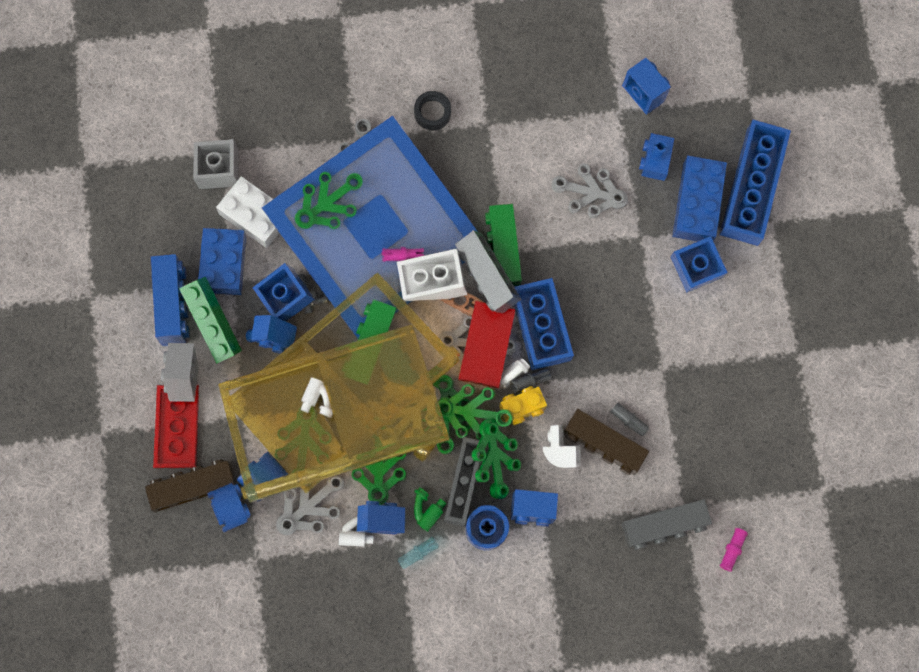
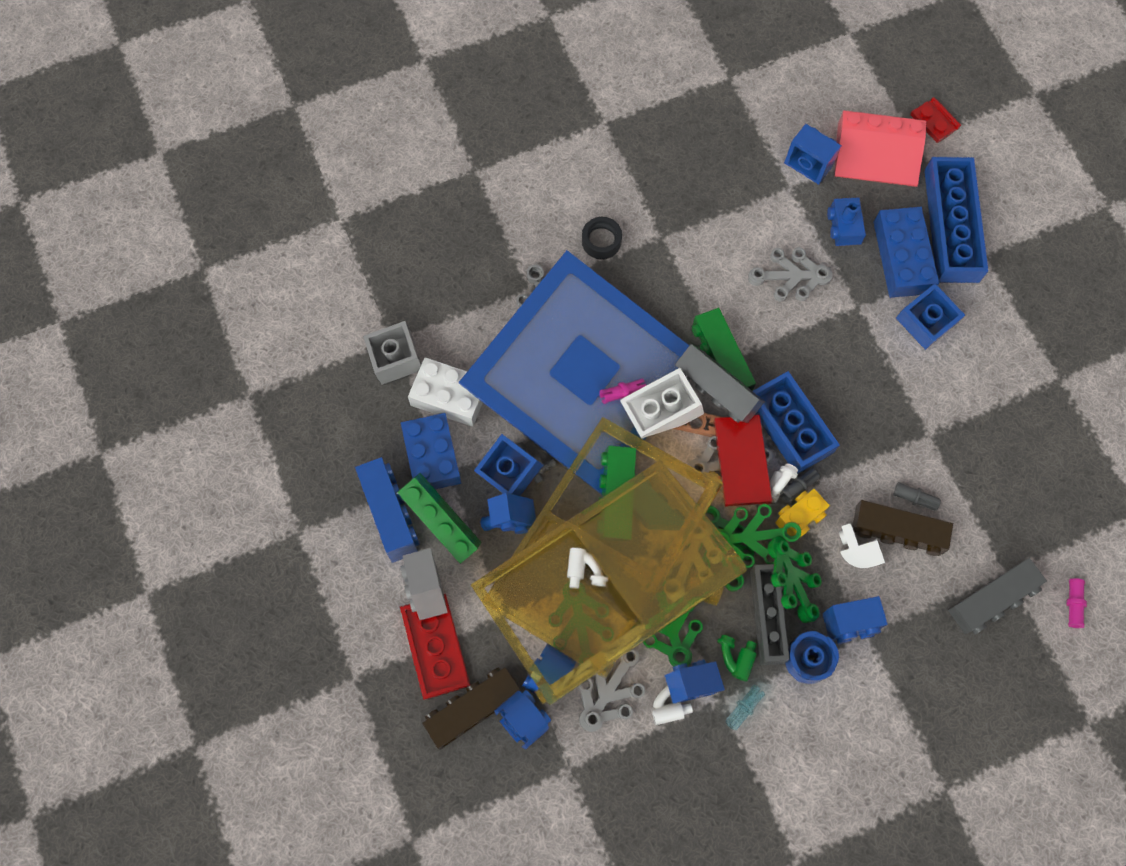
camera: 10 degrees left, 5 degrees down
green plant [295,172,363,230] -> none
none -> coral slope [834,110,926,187]
none -> red plate [910,97,961,143]

